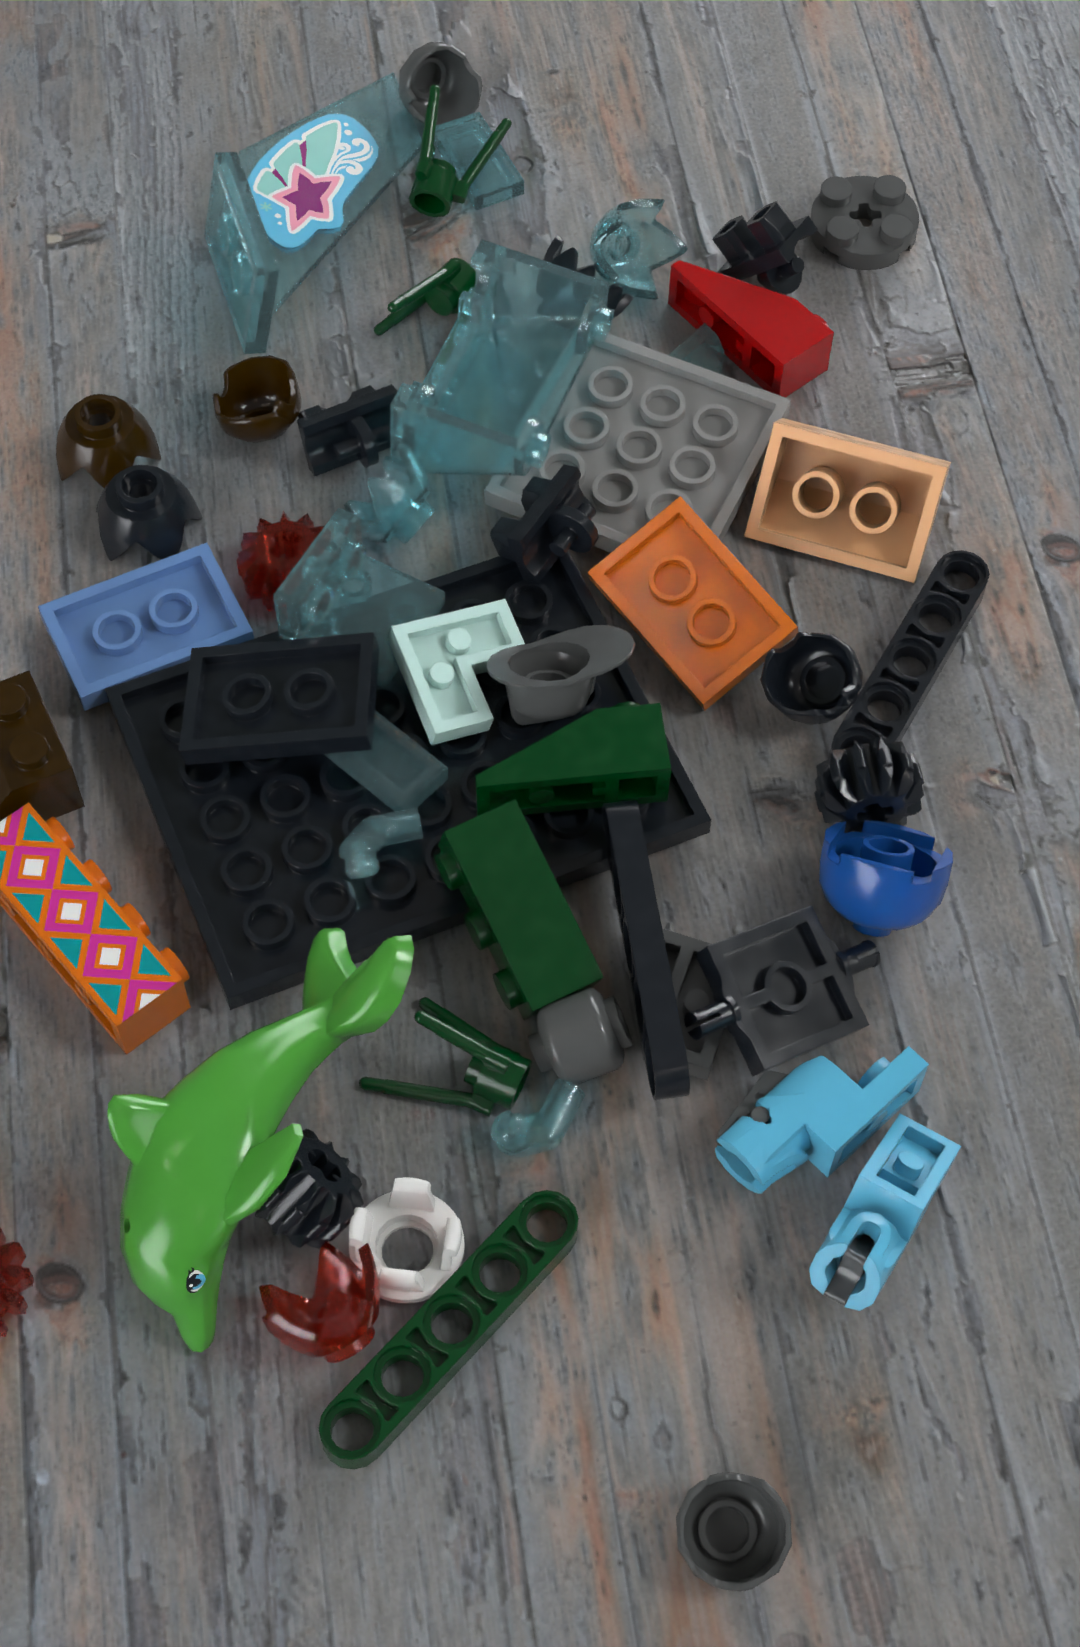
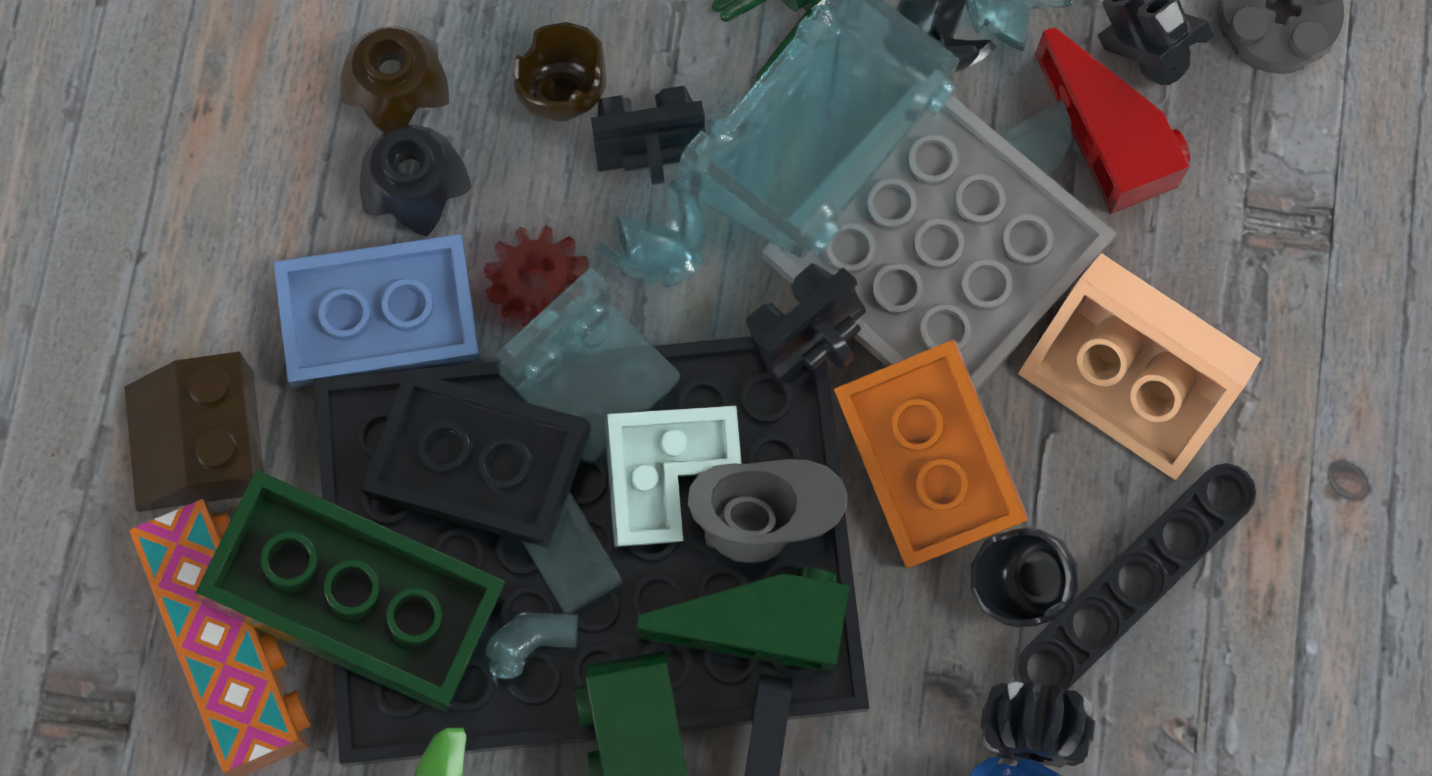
camera: 15 degrees right, 15 degrees up
none -> dark green brick [195,469,505,713]

